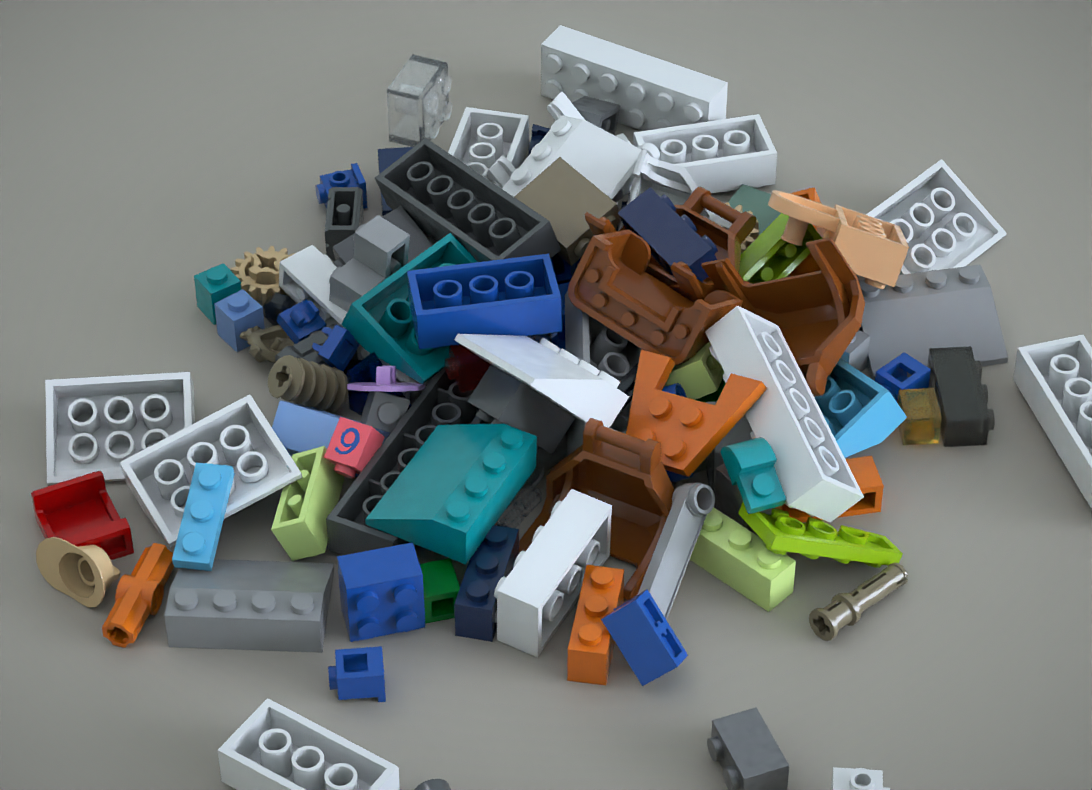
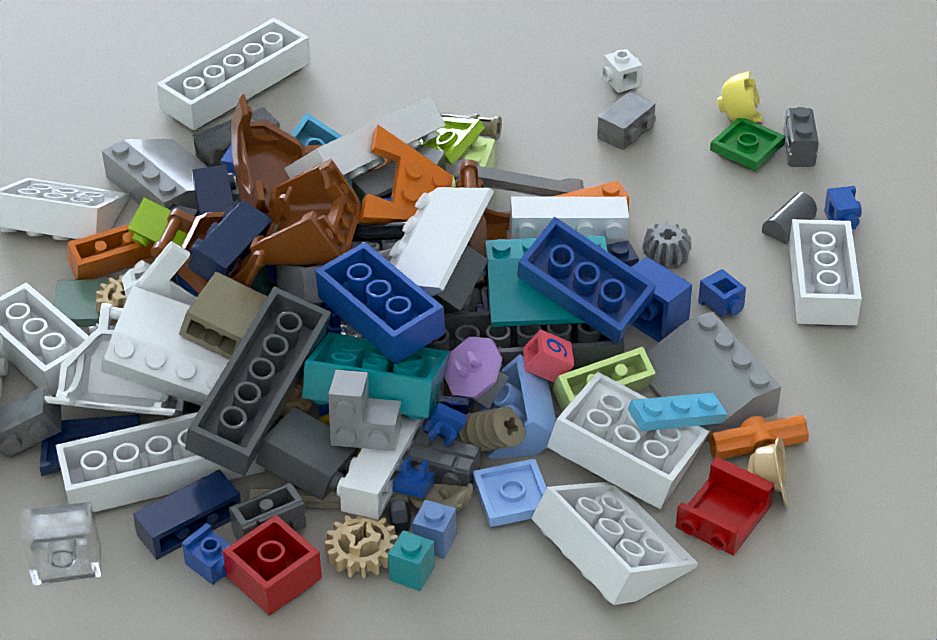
camera: 120 degrees left, 0 degrees up
blue hinge [601,589,688,686] -> none
teal brick [720,437,786,514] -> none
light nougat brick [768,190,909,289] -> none
none -> red brick [222,515,322,616]
none -> light blue plate [473,459,546,527]
none -> blue brick [517,216,656,345]
none -> light grey gear [642,222,692,269]

